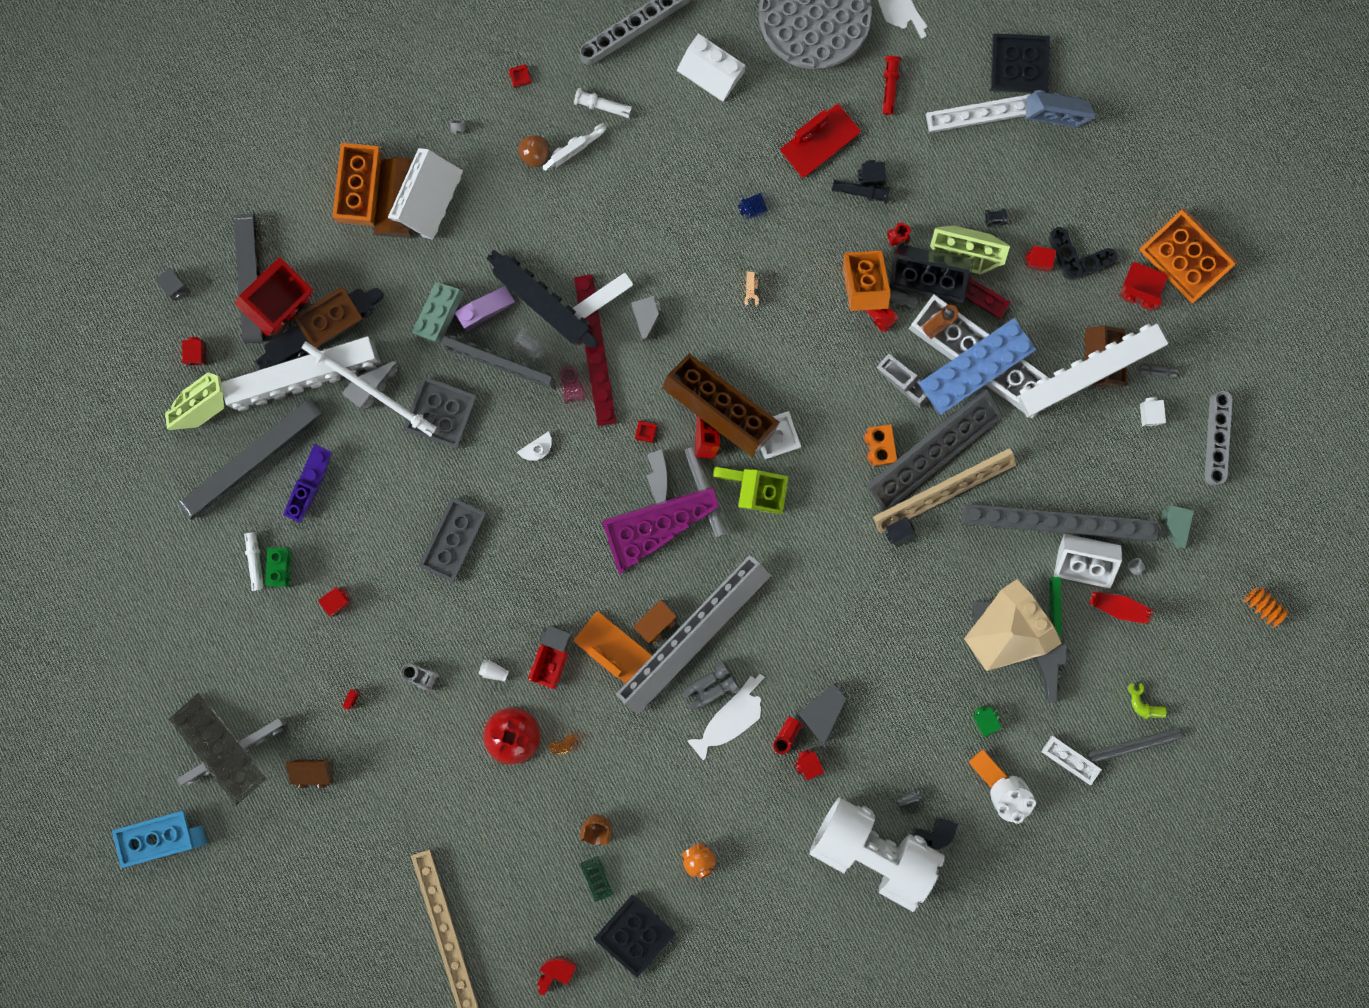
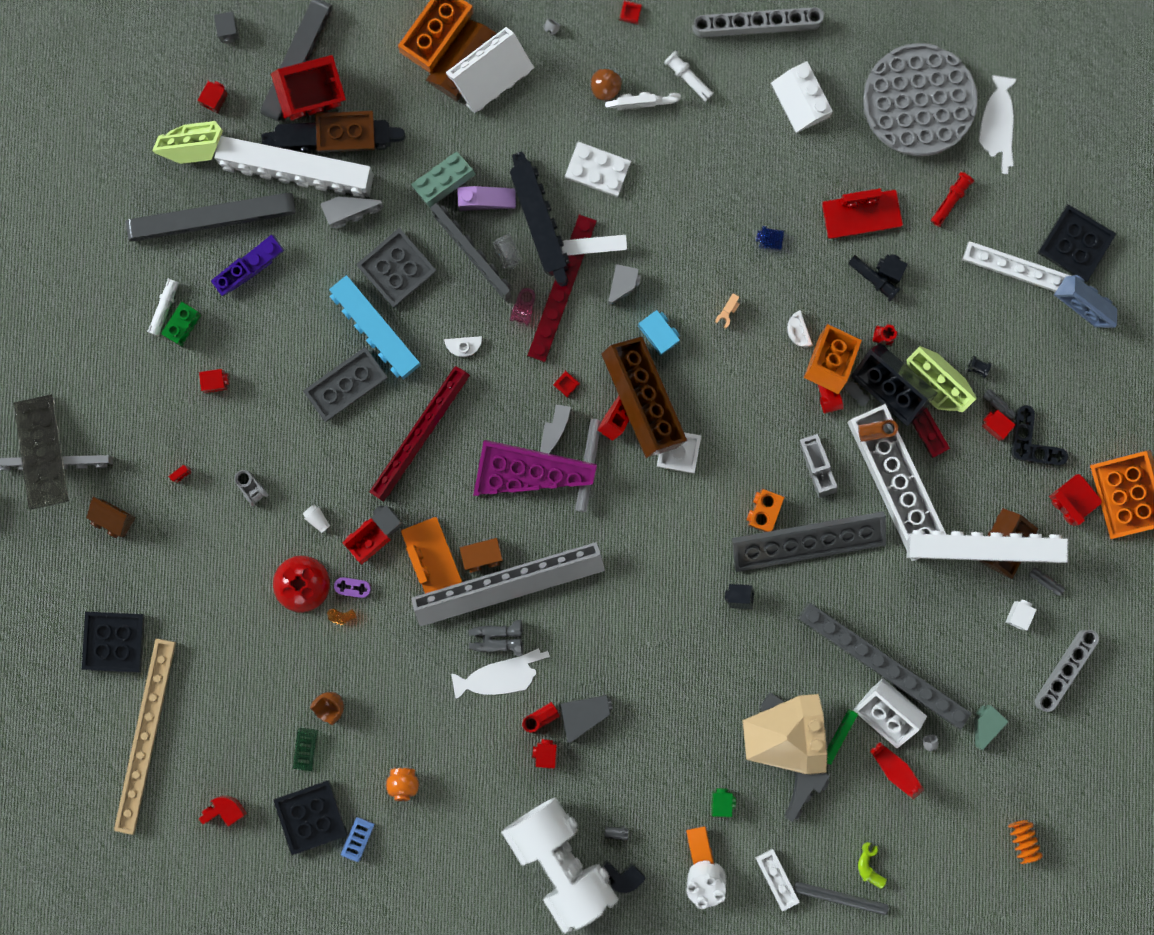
camera: 20 degrees right, 0 degrees up
white bar [302,342,437,437] -> none
lime beam [713,467,744,483] -> none
lime brick [738,469,789,514] -> none
tan plate [873,448,1016,534] -> none
medium blue plate [918,318,1036,415] -> none
none -> black plate [81,612,145,672]
none -> medium azure brick [329,275,421,380]
none -> medium lavender beam [334,578,371,598]
none -> medium blue slope [341,817,375,862]
none -> dark red plate [369,366,470,502]
none -> white plate [565,142,631,197]
none -> medium azure brick [638,310,680,356]
none -> white plate [787,310,813,348]
none -> dark grey axle [983,389,1016,420]

